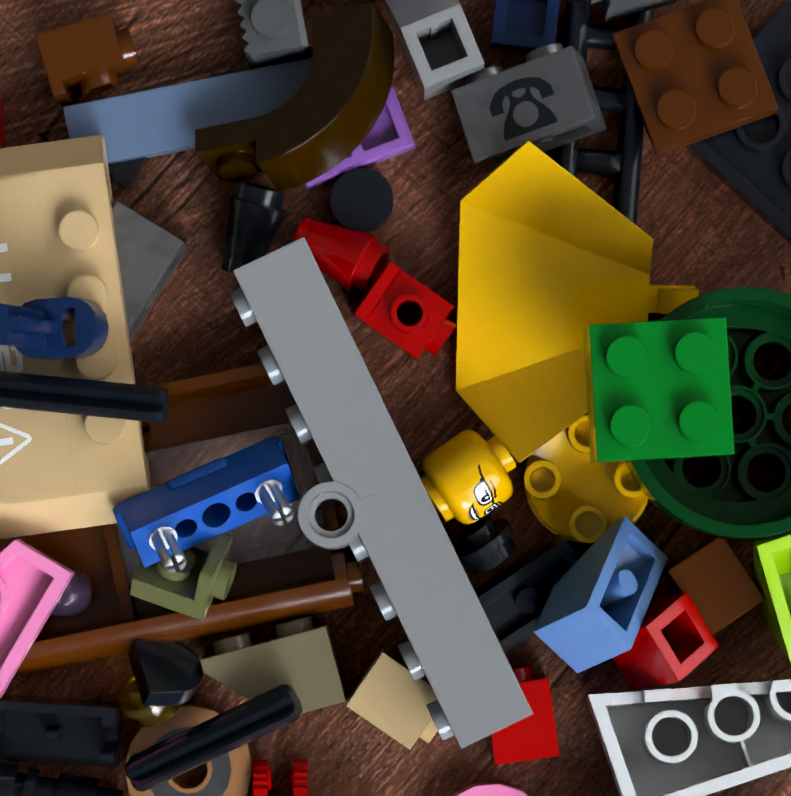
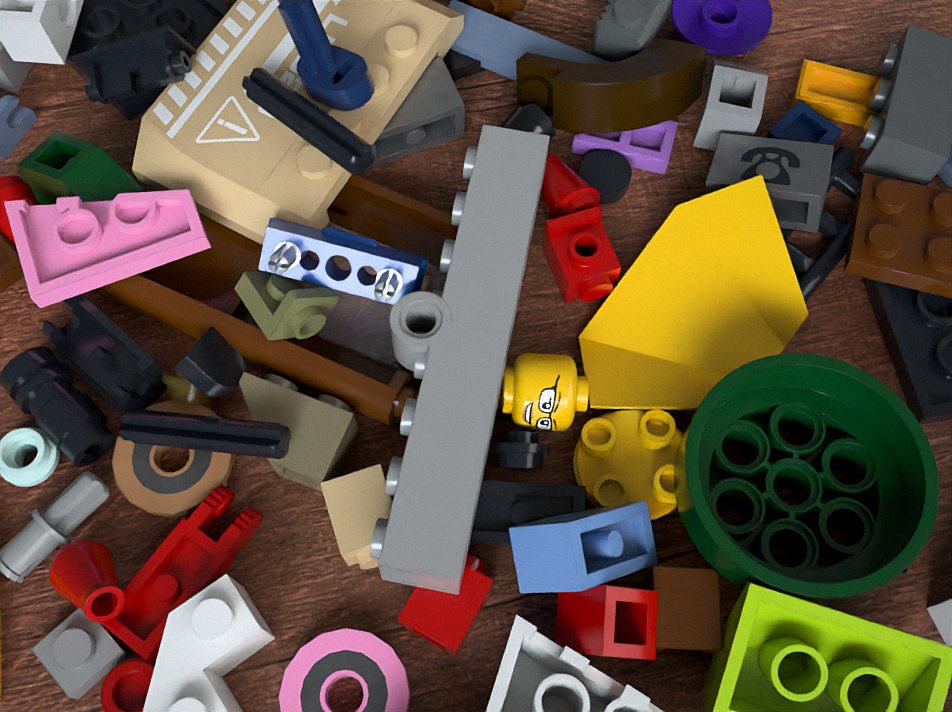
camera: 35 degrees right, 20 degrees down
clear purple hinge [50,565,92,618] -> none
green brick [583,317,735,463] -> none

